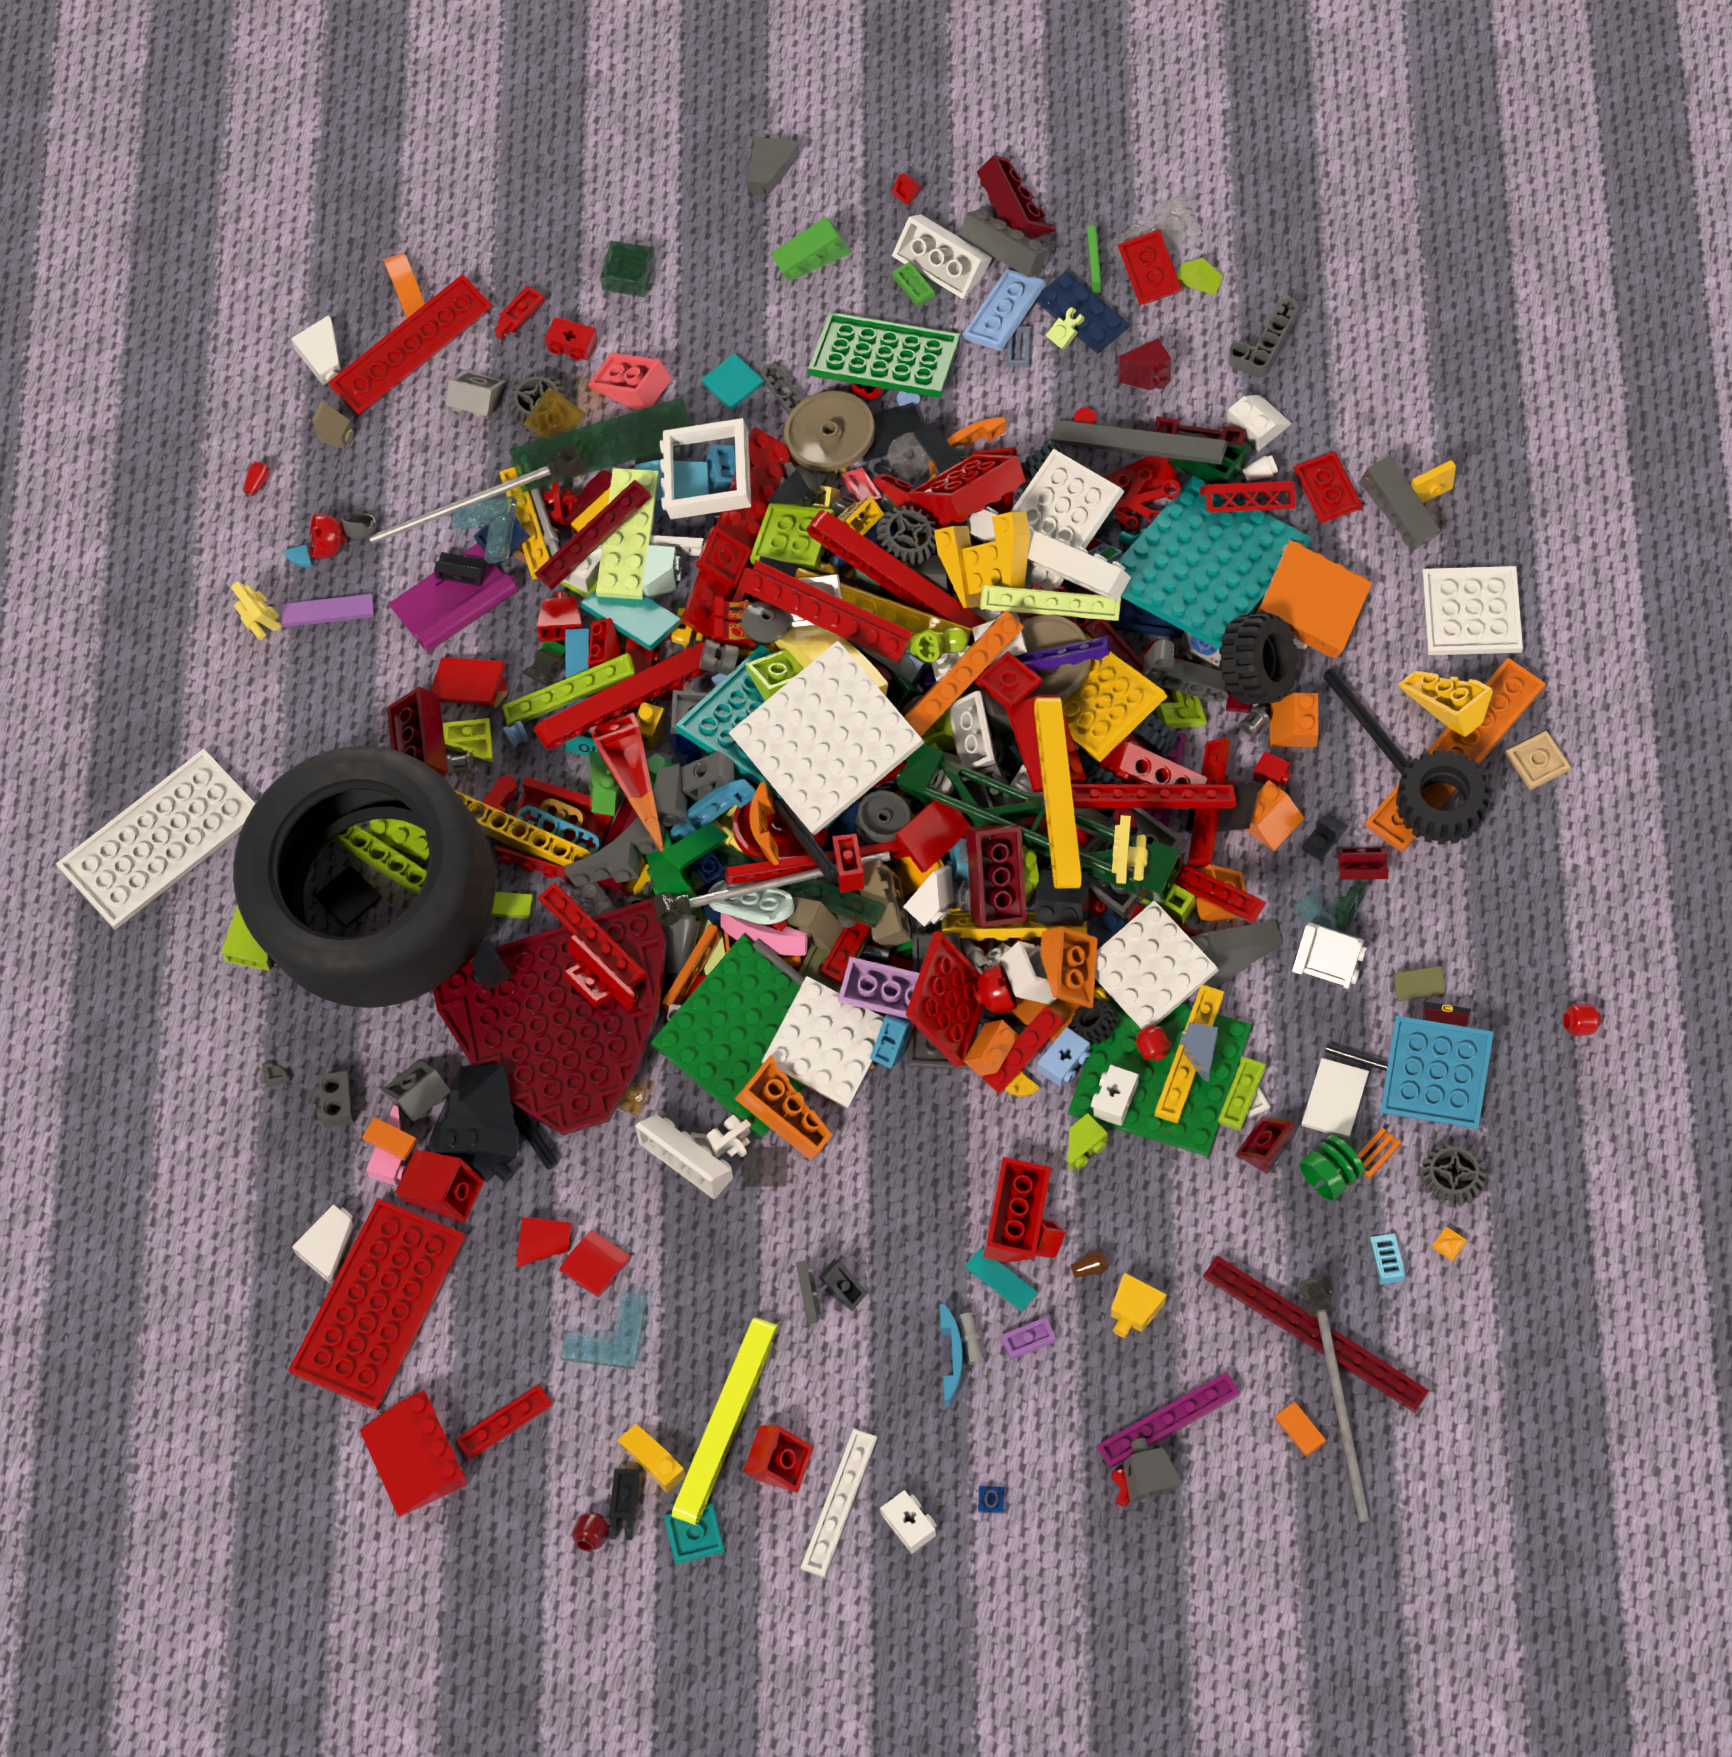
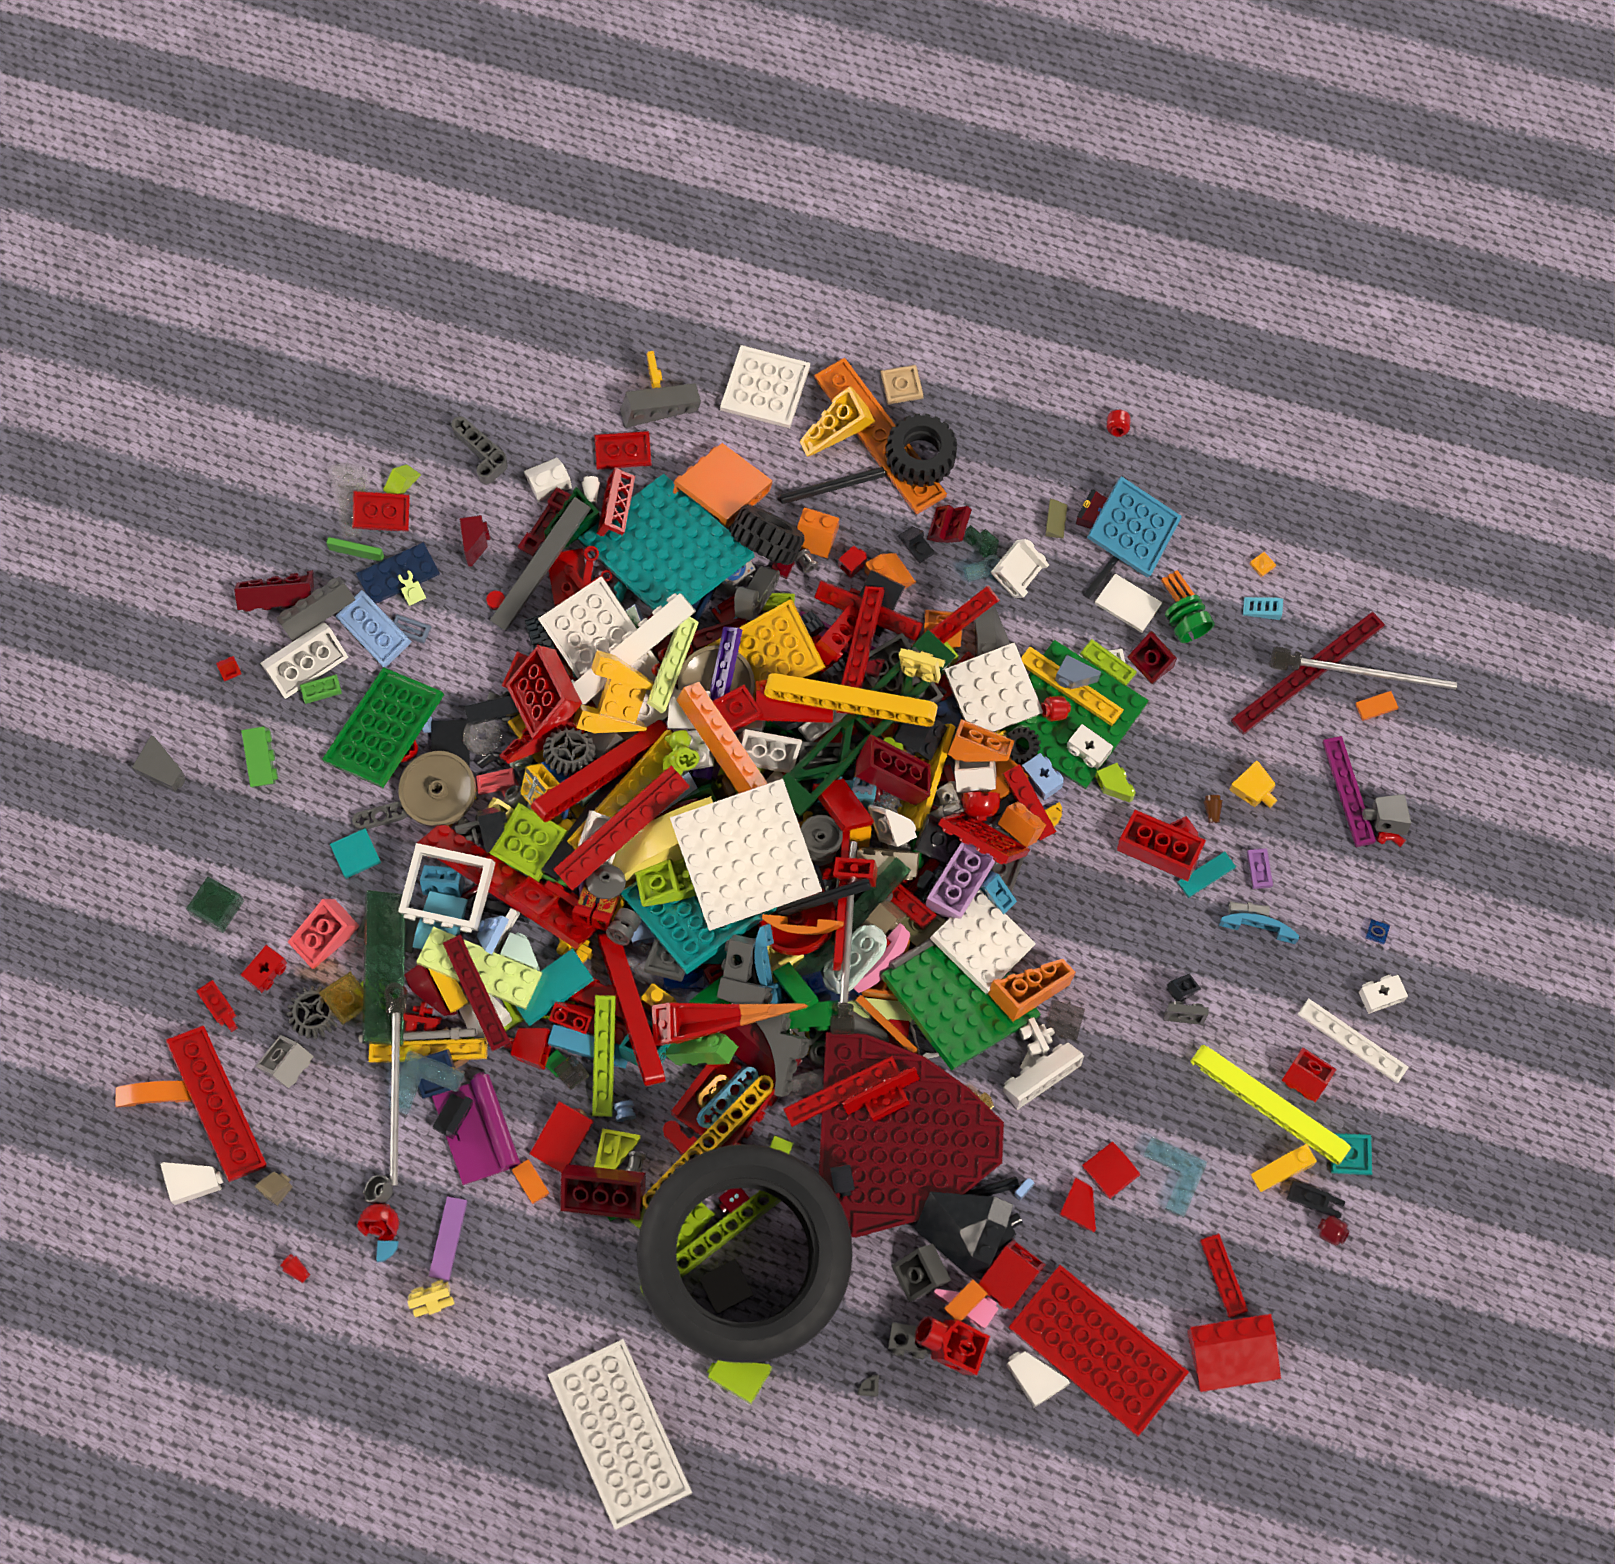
camera: 80 degrees left, 5 degrees up
orange slope [929,417,1007,476] -> none
dark grey gear [1420,1141,1488,1208] -> none
none -> light blue wing [477,916,509,955]
none -> orange tile [512,1159,550,1204]
none -> red brick [915,1316,990,1375]
none -> light blue tile [1015,1178,1035,1201]

